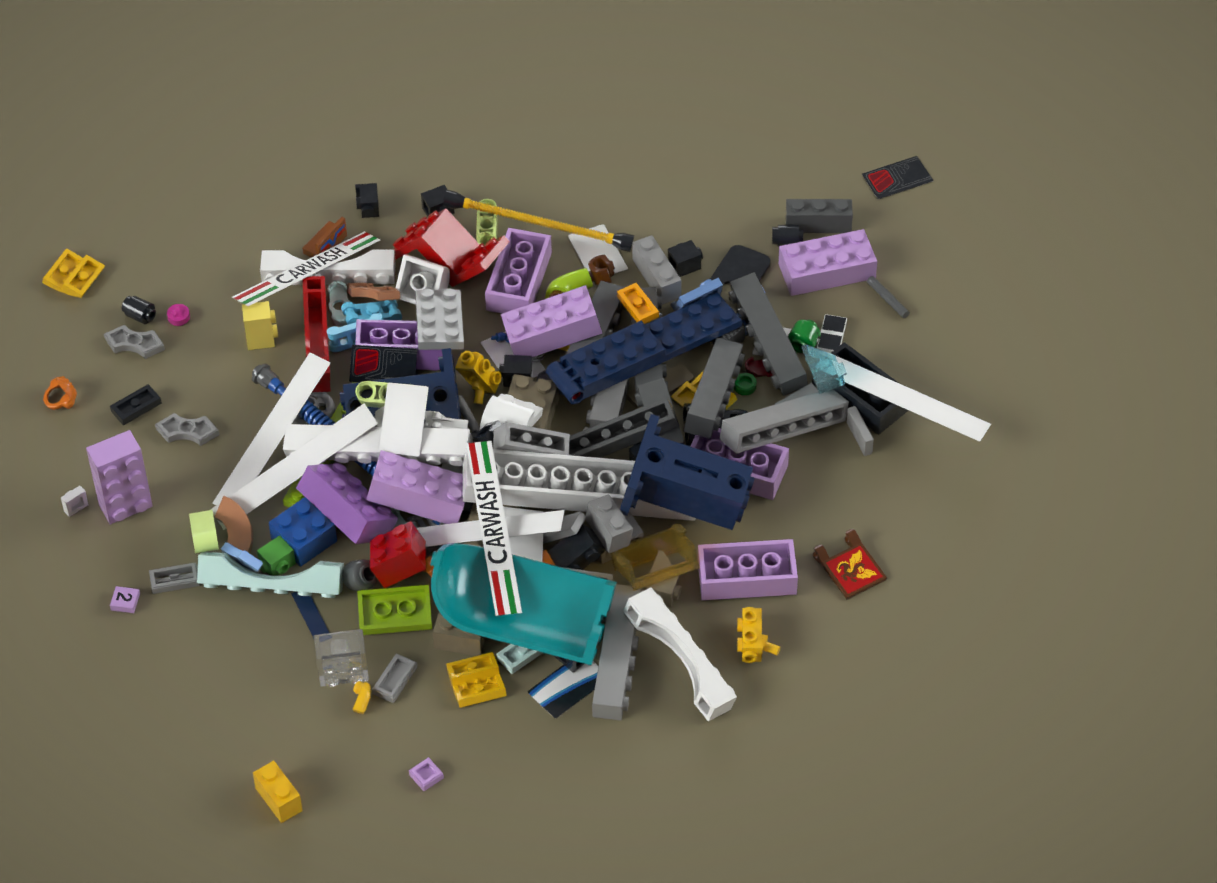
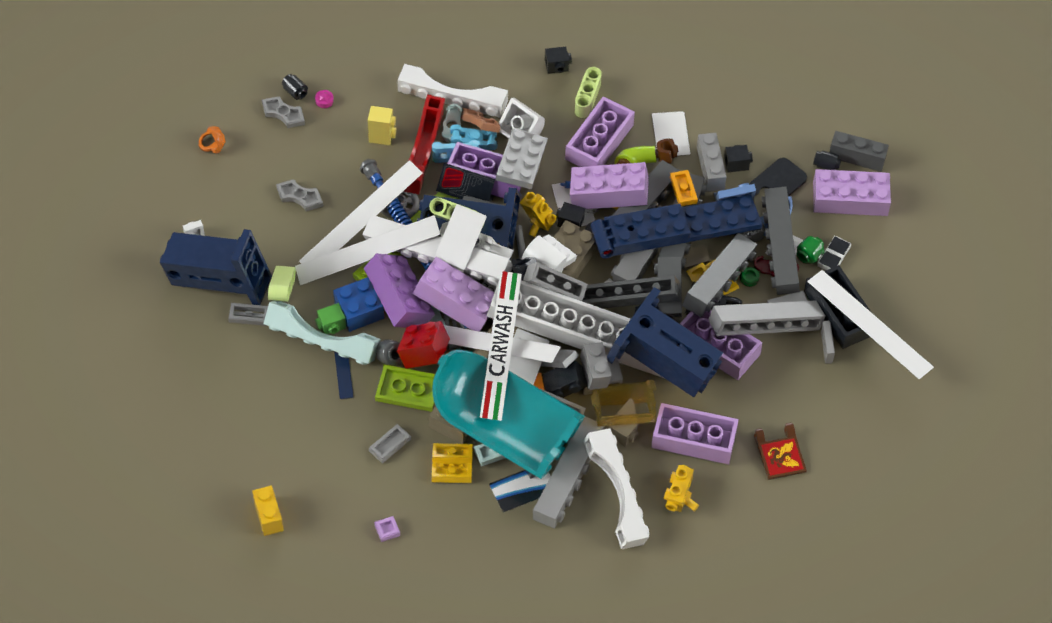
camera: 15 degrees right, 5 degrees up
yellow slope [42,248,105,298] -> none
lavender brick [86,430,153,524] -> none
black plate [110,384,162,426] -> none
lavender tile [110,586,140,613] -> none
nougat tile [215,496,253,553] -> none
light blue tile [221,542,263,572] -> none
white sticker [232,231,380,306] -> none
dark orange panel [302,217,347,258] -> none
clear brick [314,629,369,687] -> none
yellow arm [352,681,371,714] -> none
black brick [355,183,379,218] -> none
red bracket [393,208,510,287] -> none
yellow hose [443,190,634,252] -> none
clear light blue slope [802,344,847,394] -> none
black sticker [862,156,933,199] -> none
dark grey piece [867,276,910,318] -> none
none -> dark blue brick [160,229,272,305]

